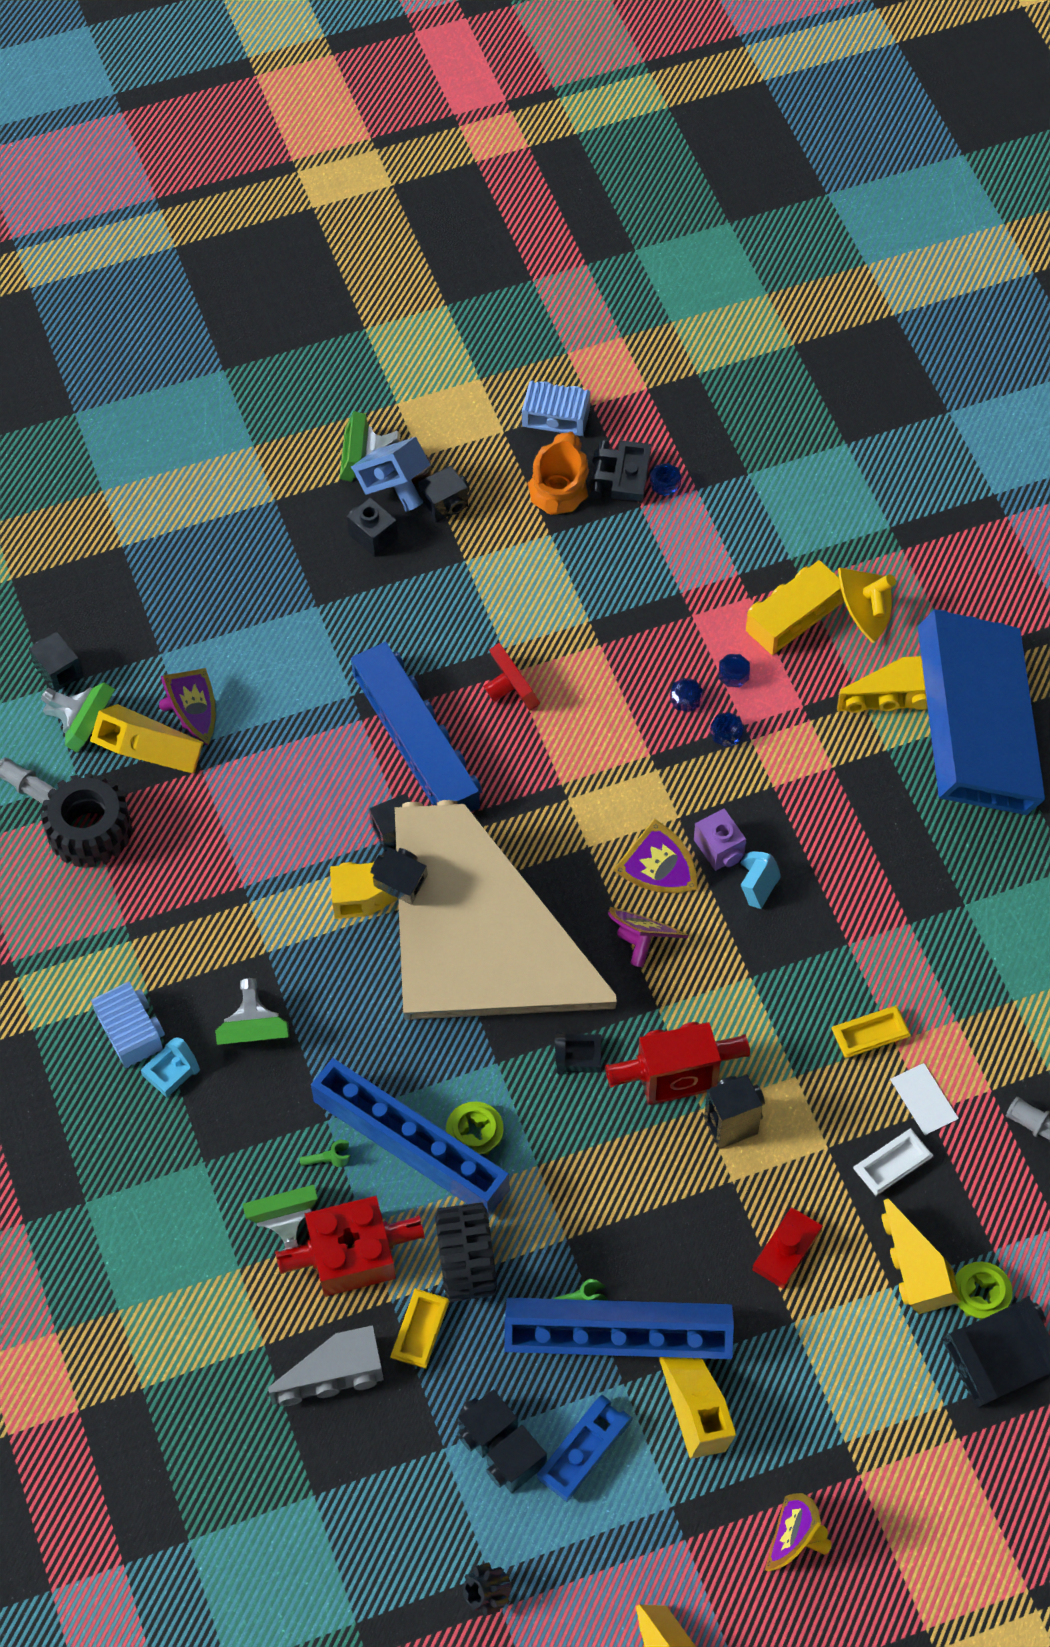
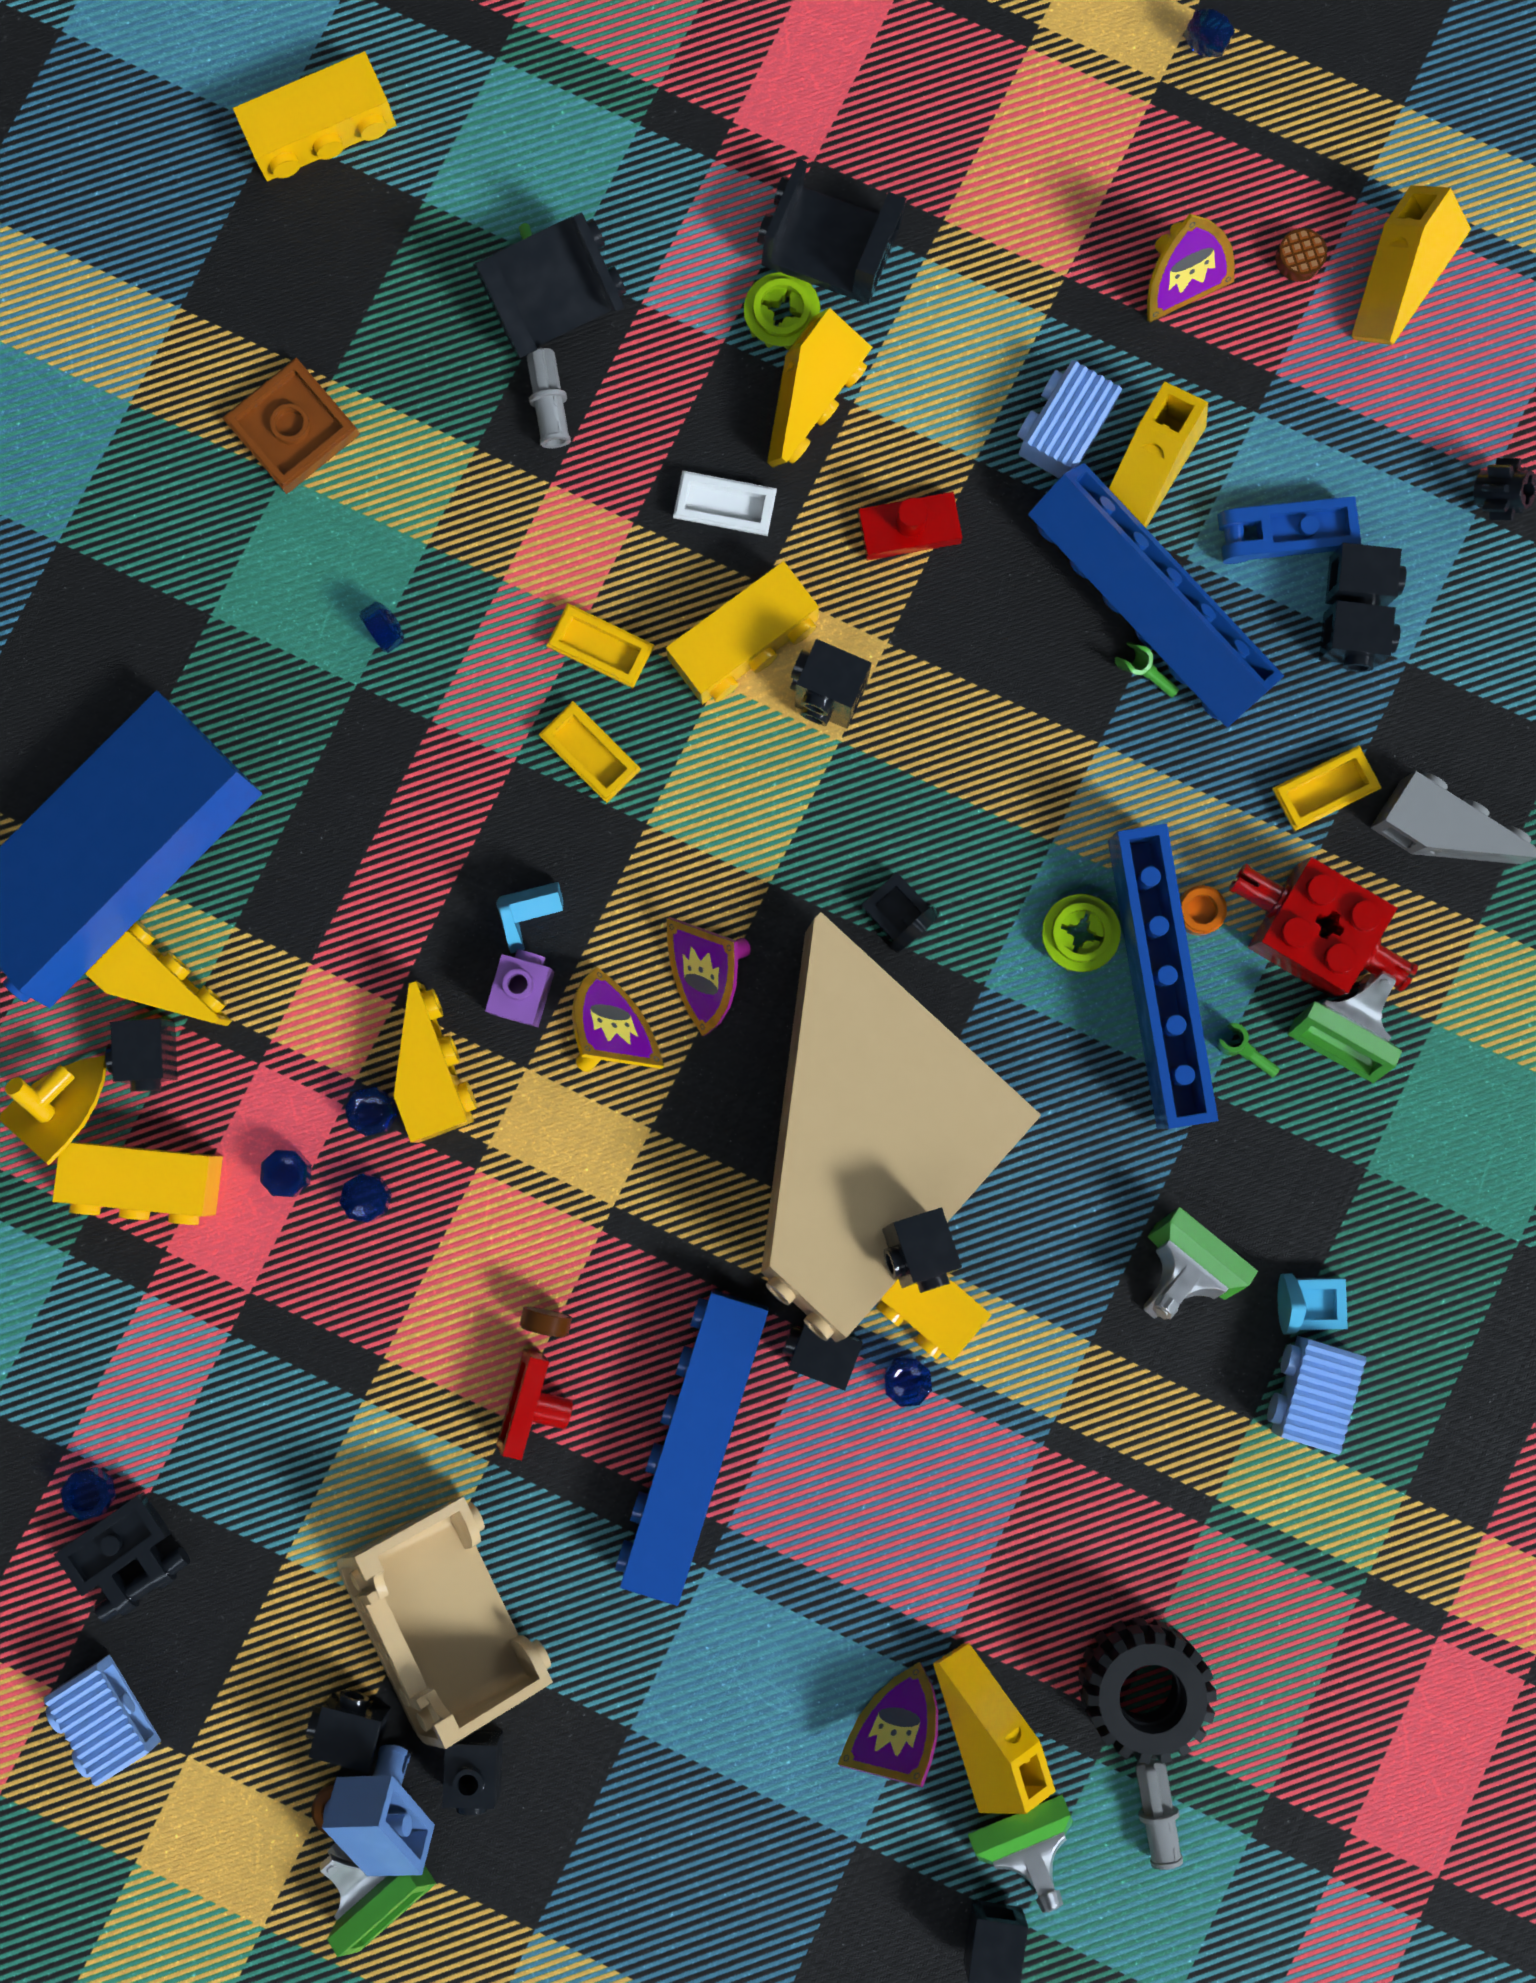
camera: 135 degrees left, 25 degrees up
black tyre [435,1202,497,1302] -> none
orange piece [527,432,589,515] -> none
red brick [605,1022,750,1106] -> none
white sticker [890,1063,959,1135] -> none
none -> black brick [105,1019,178,1092]
none -> tan windscreen [337,1497,553,1749]
none -> clear blue tile [359,601,404,653]
none -> yellow slope [393,981,477,1143]
none -> reddish brown tile [519,1307,572,1337]
none -> yellow tile [538,701,641,803]
none -> yellow brick [666,561,819,705]
none -> clear blue tile [883,1357,932,1407]
none -> light blue brick [1017,360,1122,478]
none -> orange tile [1180,885,1227,936]
none -> tile [1275,228,1327,282]

